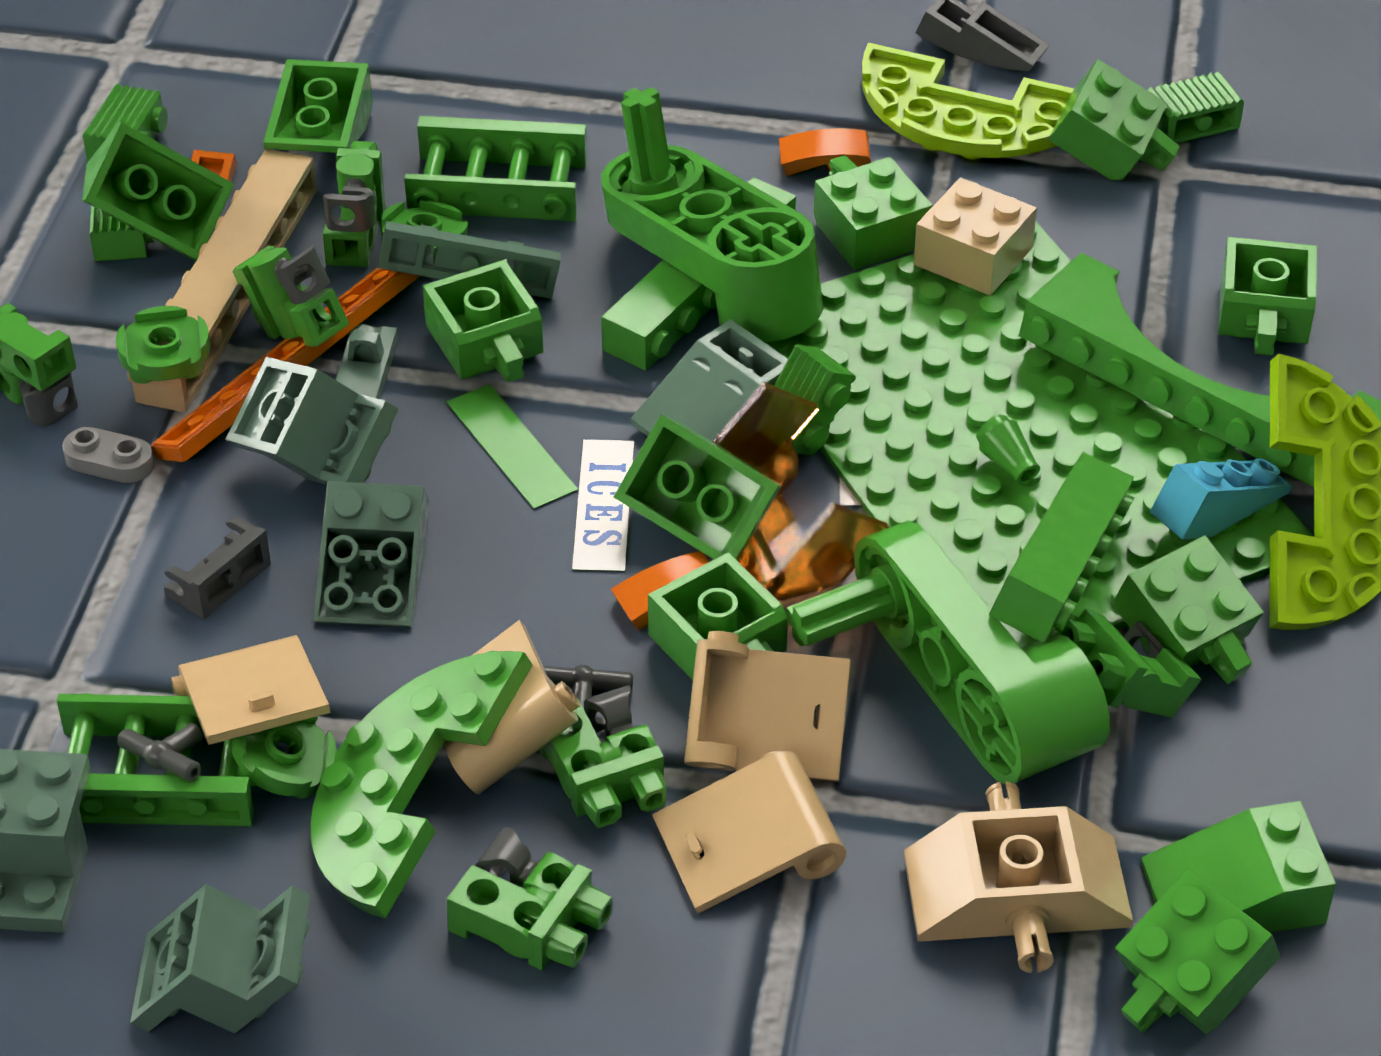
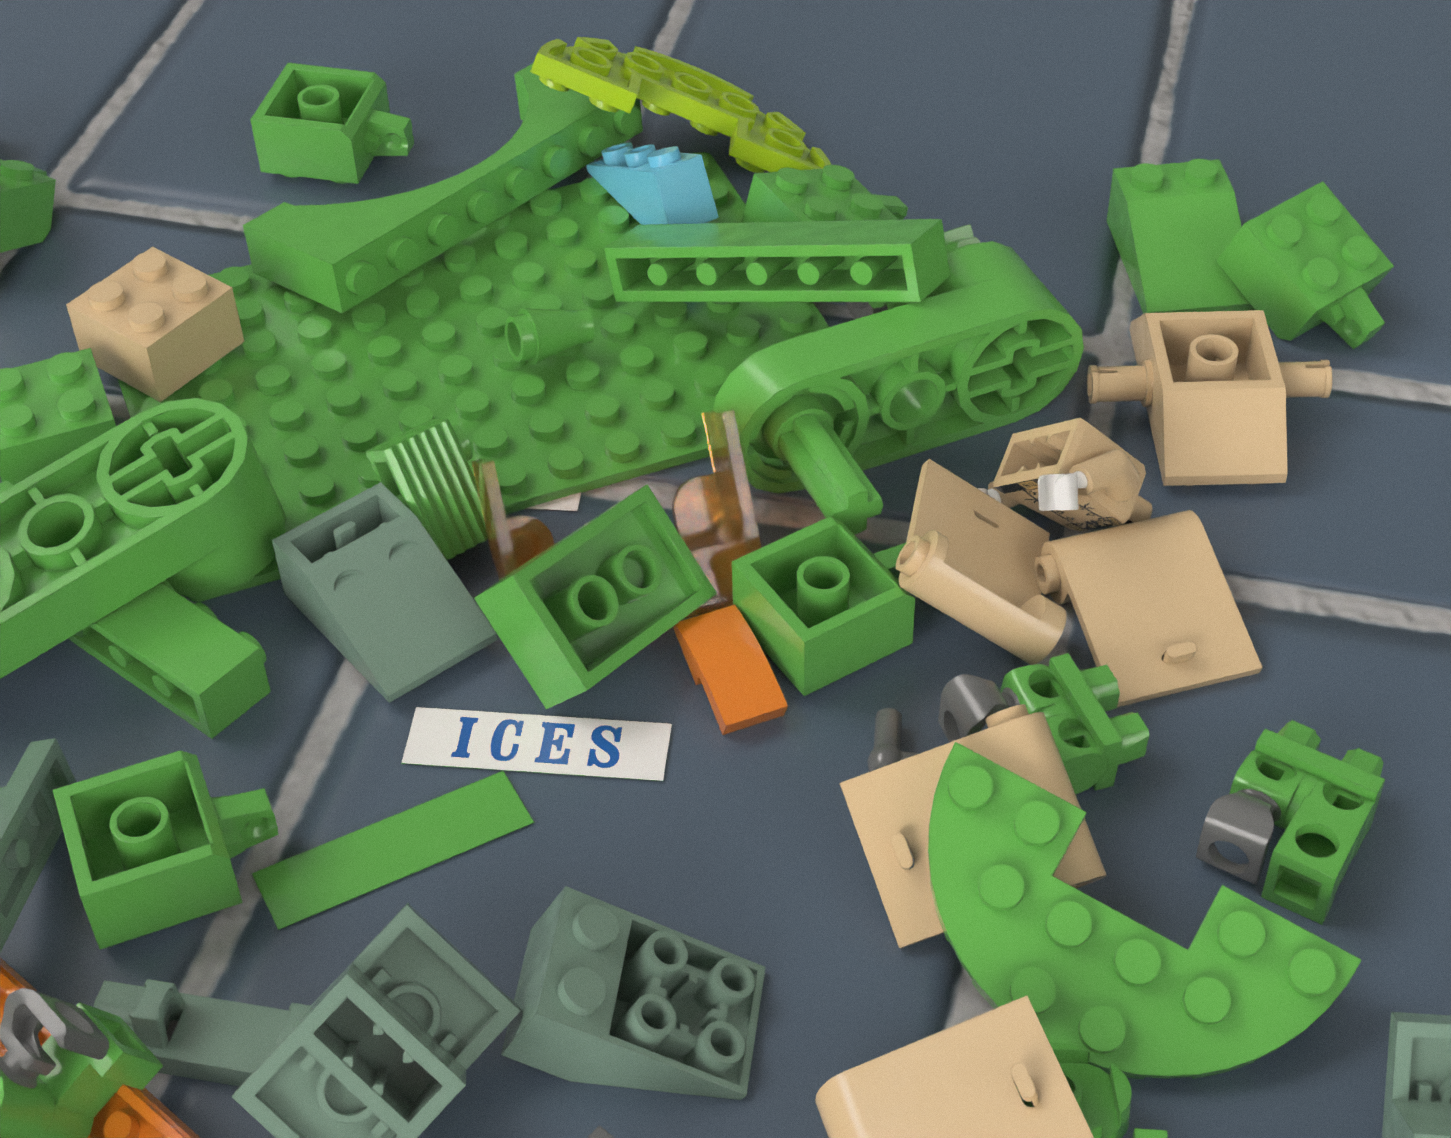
camera: 85 degrees left, 0 degrees up
none -> tan torso [978,418,1152,532]

